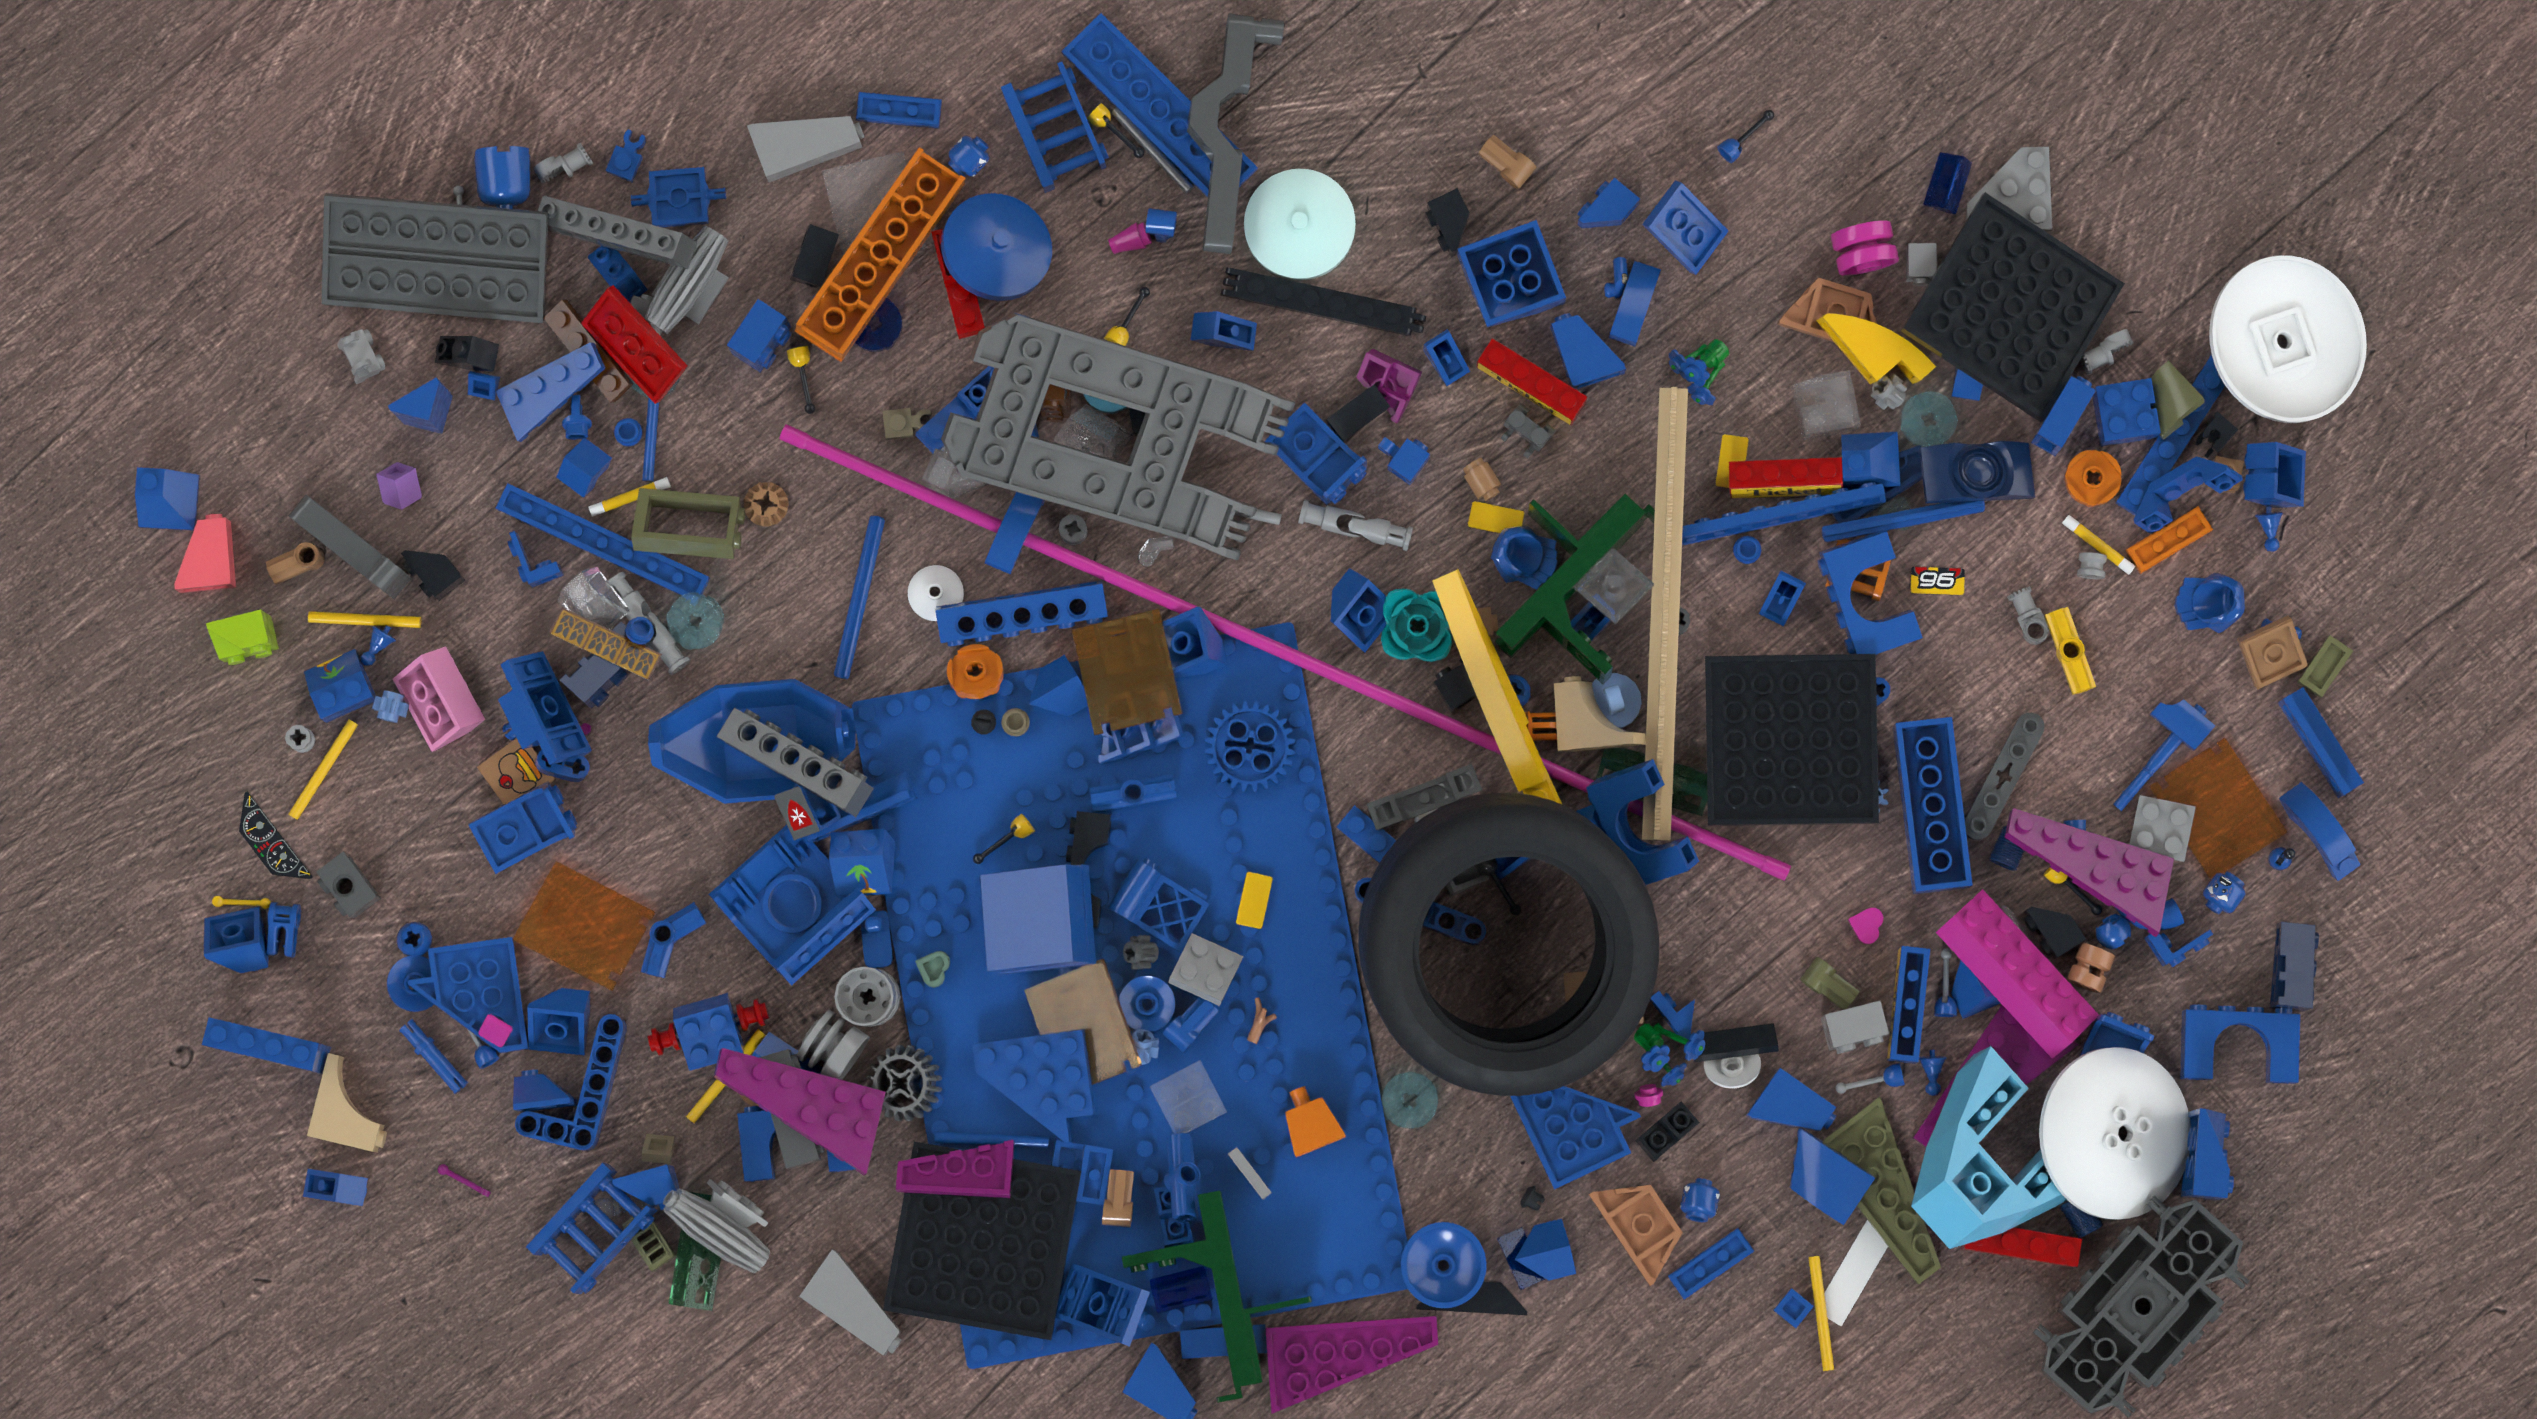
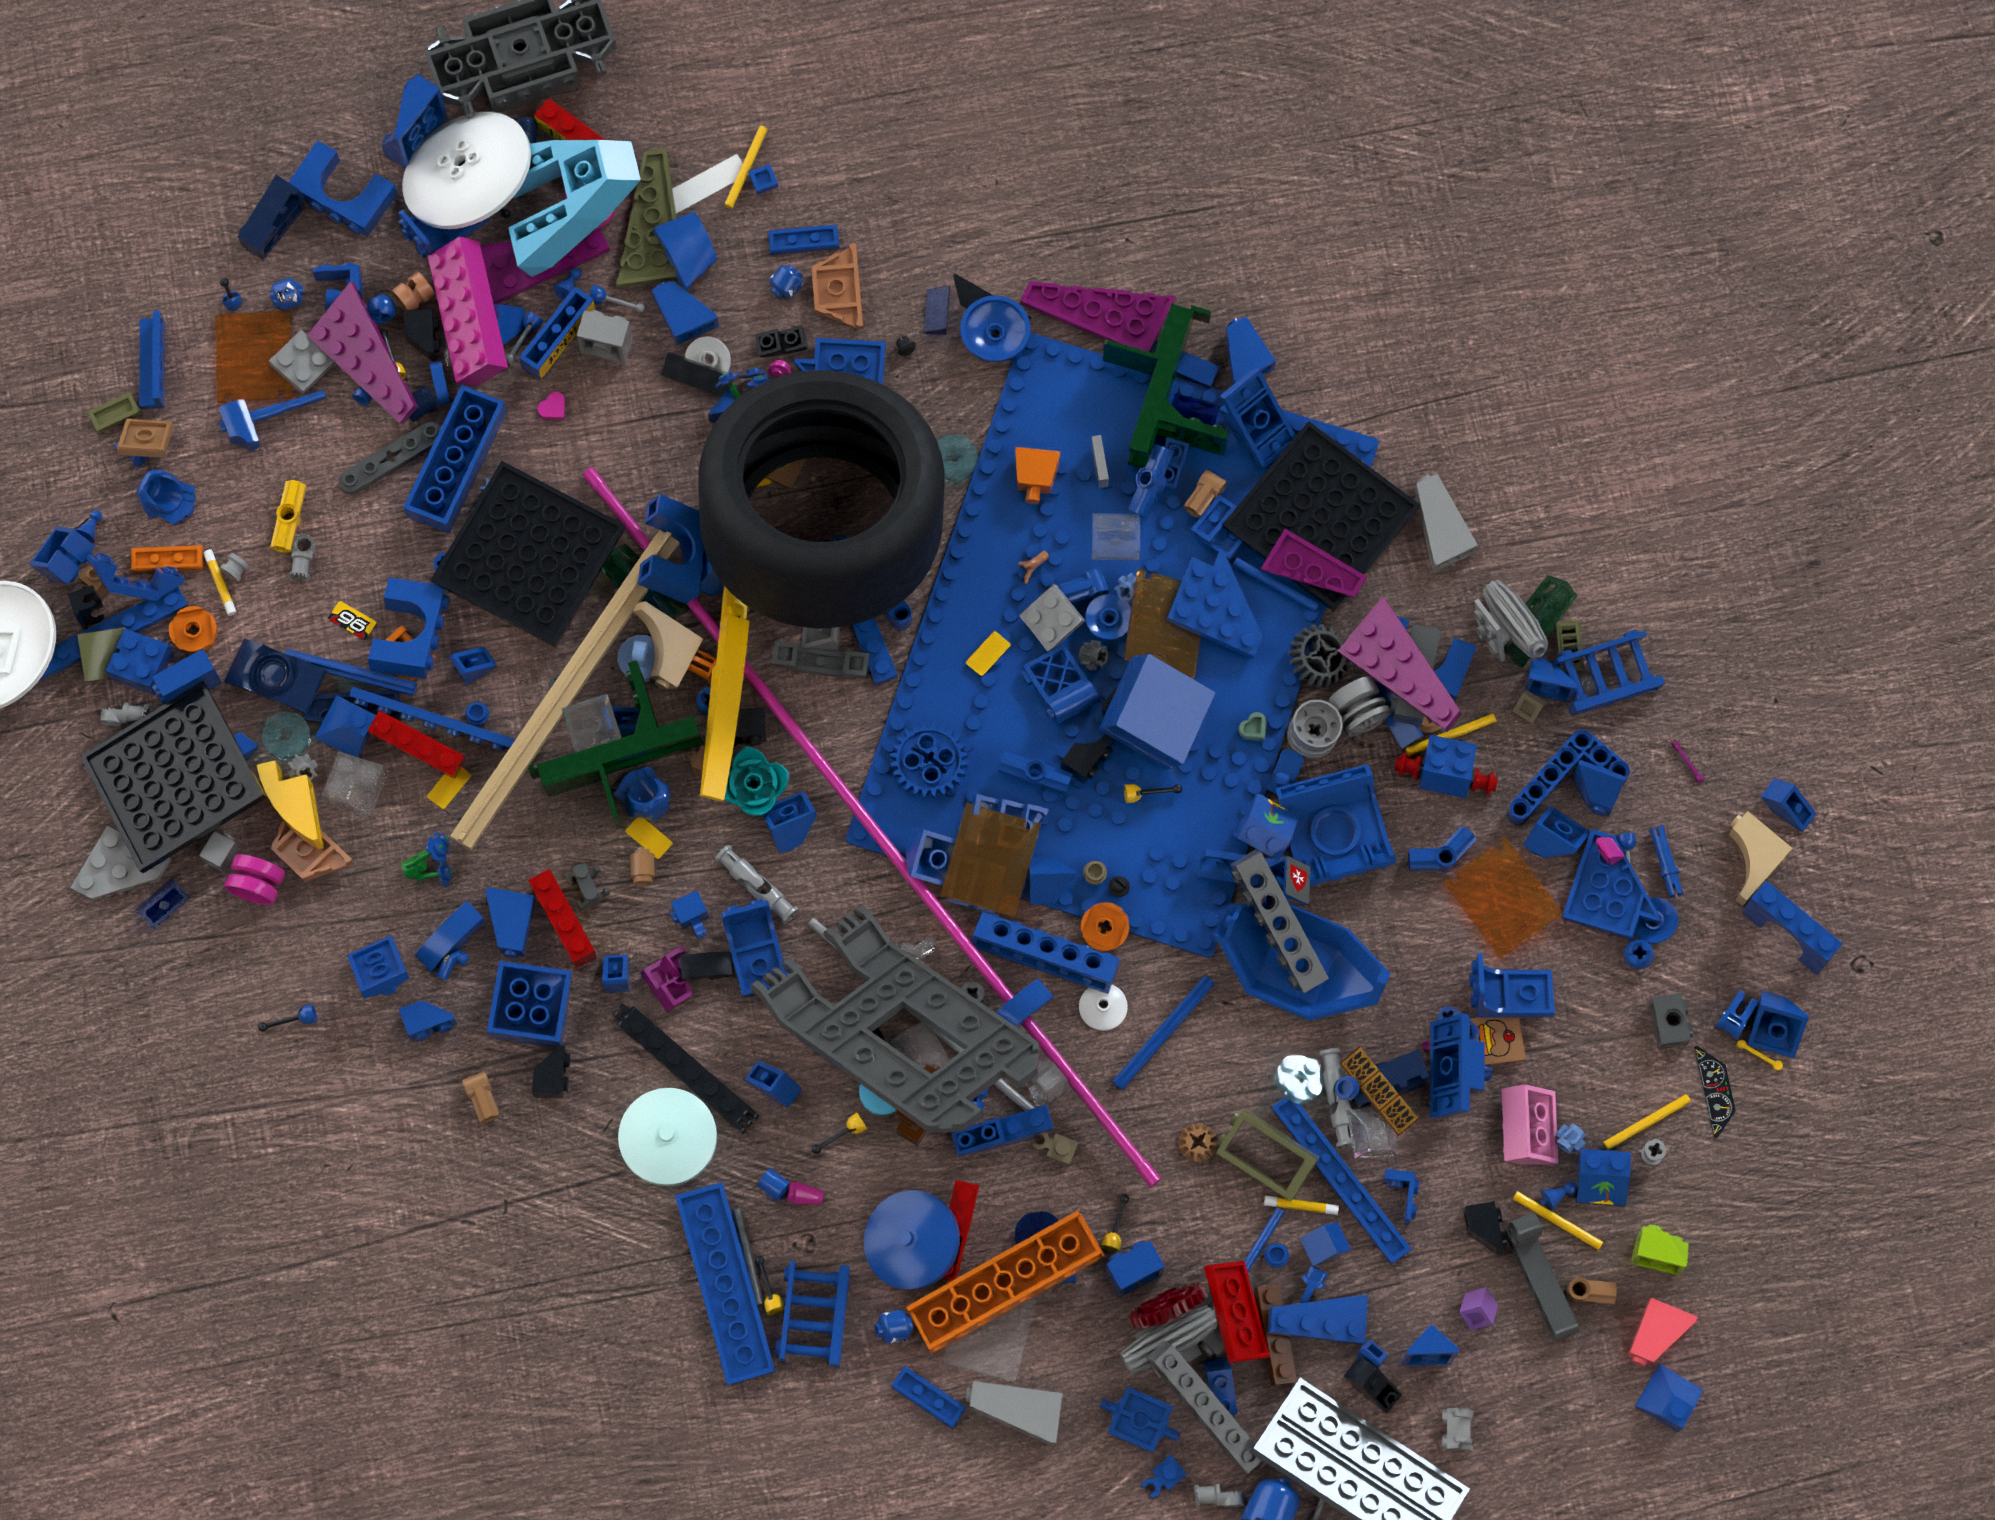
camera: 160 degrees left, 10 degrees down
black hinge [790,224,839,288] -> none
dark grey beam [1187,13,1284,254] -> none
blue slope [1515,1218,1576,1281] -> none
olive piece [1800,957,1860,1010] -> none
blue arch [2279,782,2361,881] -> none
none -> blue beam [430,361,451,405]
none -> dark red gear [1129,1283,1208,1329]

